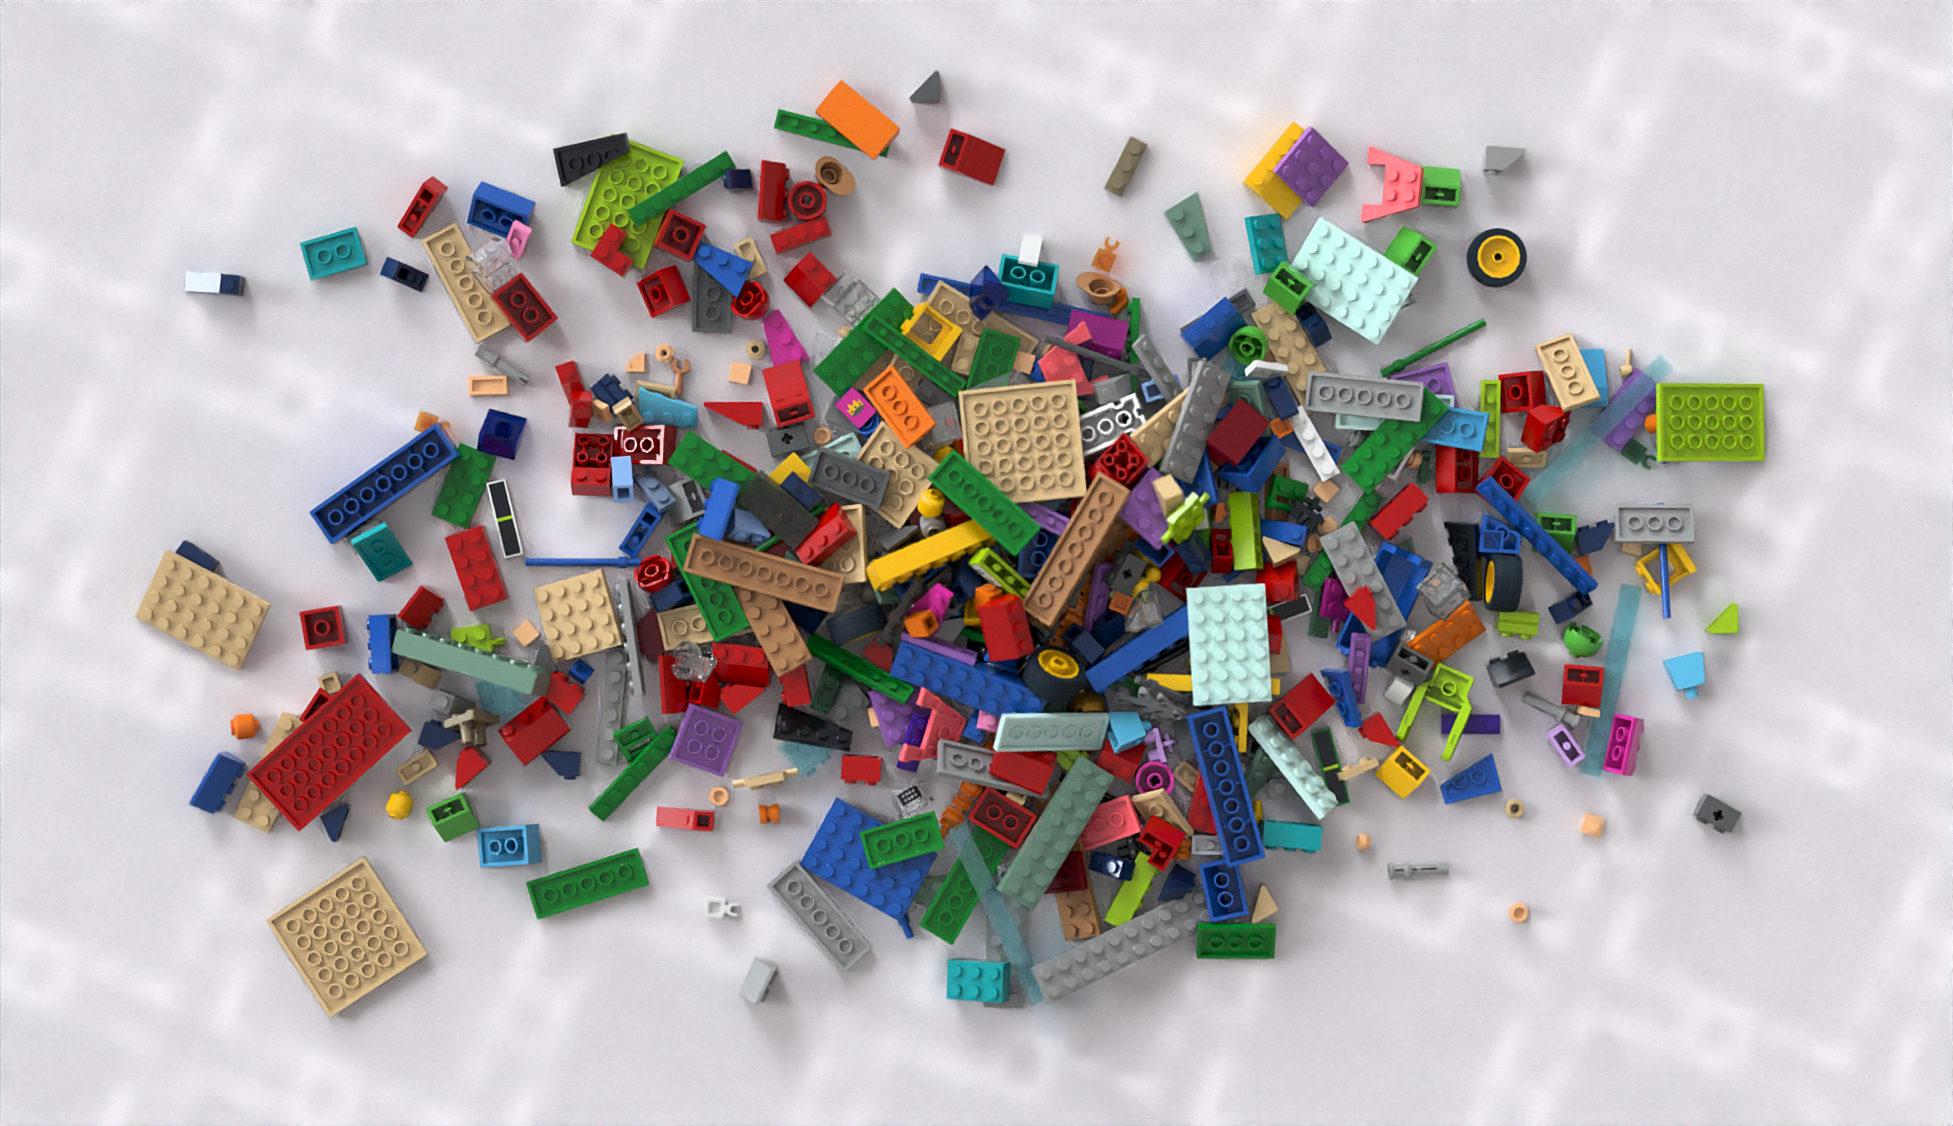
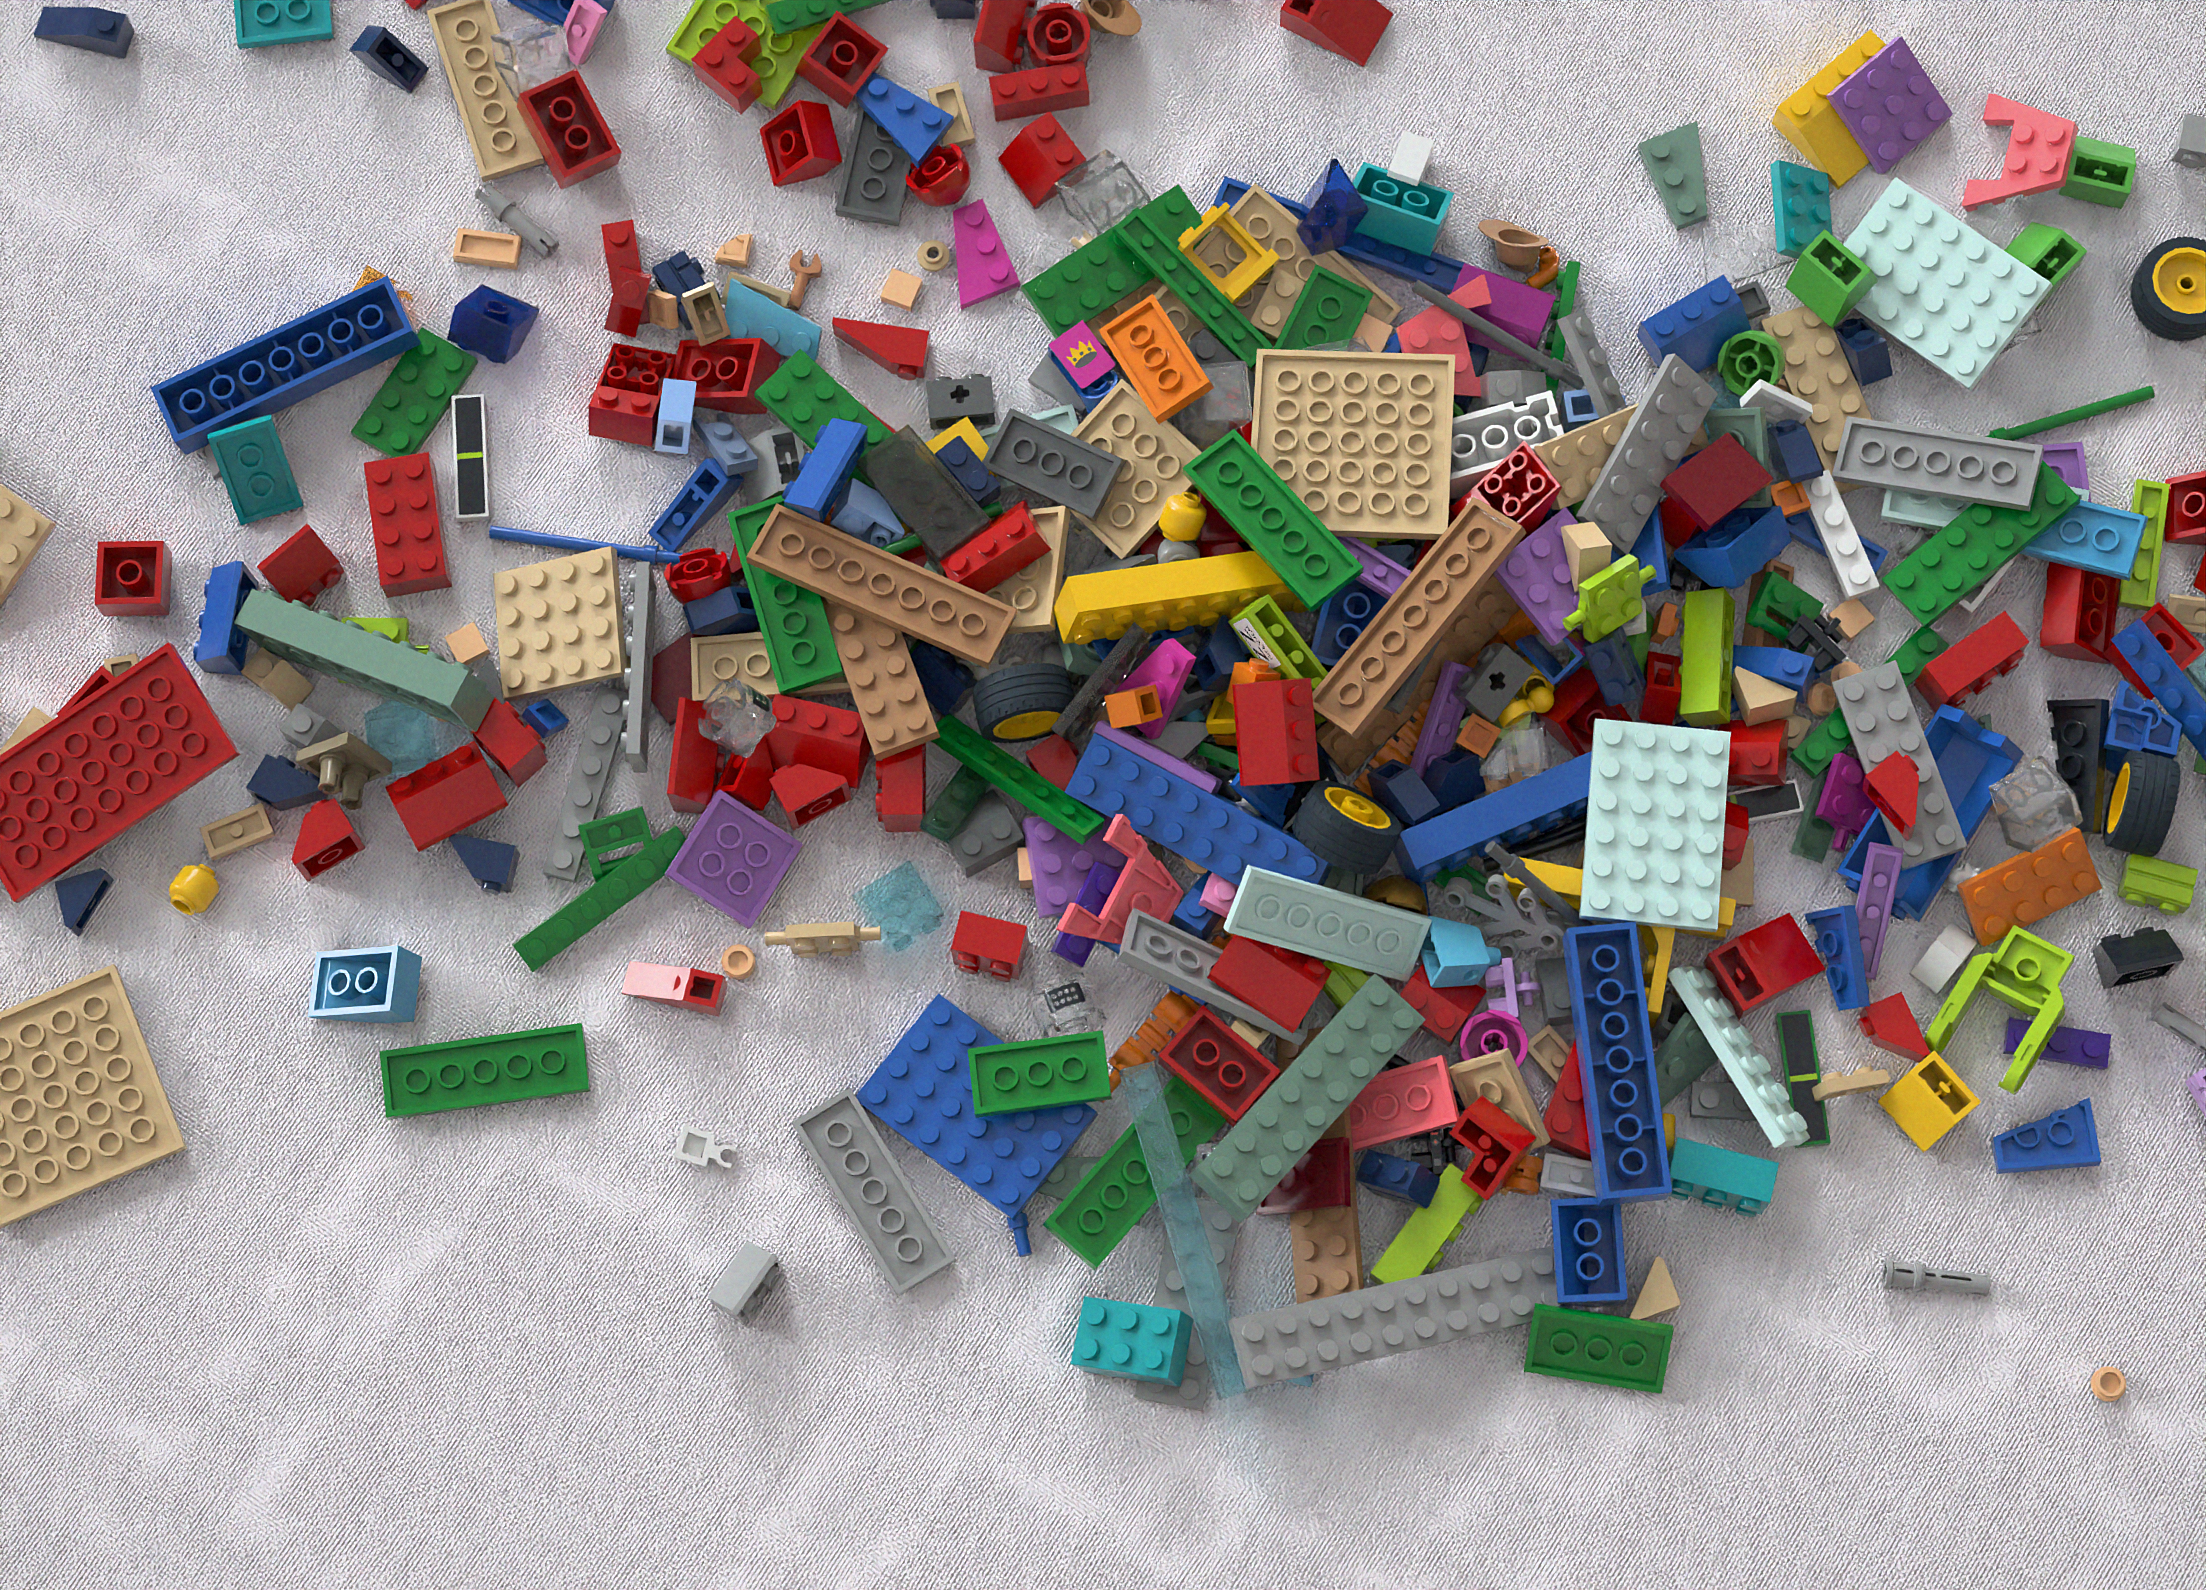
camera: 10 degrees right, 15 degrees down
bright green slope [426,791,480,842] -> none
light nougat plate [655,344,674,363] -> none
orange wheel [759,803,780,824] -> none
red slope [762,359,816,428] -> none
black wing [773,702,853,752] -> none
light nougat plate [813,427,832,446] -> none
clear orange plate [1091,237,1119,274] -> none
dark tan plate [1104,136,1148,197] -> none
dark blue slope [1158,863,1196,901] -> none
light nougat plate [1356,833,1371,852] -> none
dark grey brick [1385,643,1434,687] -> none
light nougat plate [1406,450,1423,469] -> none
clear green plate [1416,450,1432,484] -> none
tan plate [1505,799,1525,818] -> none

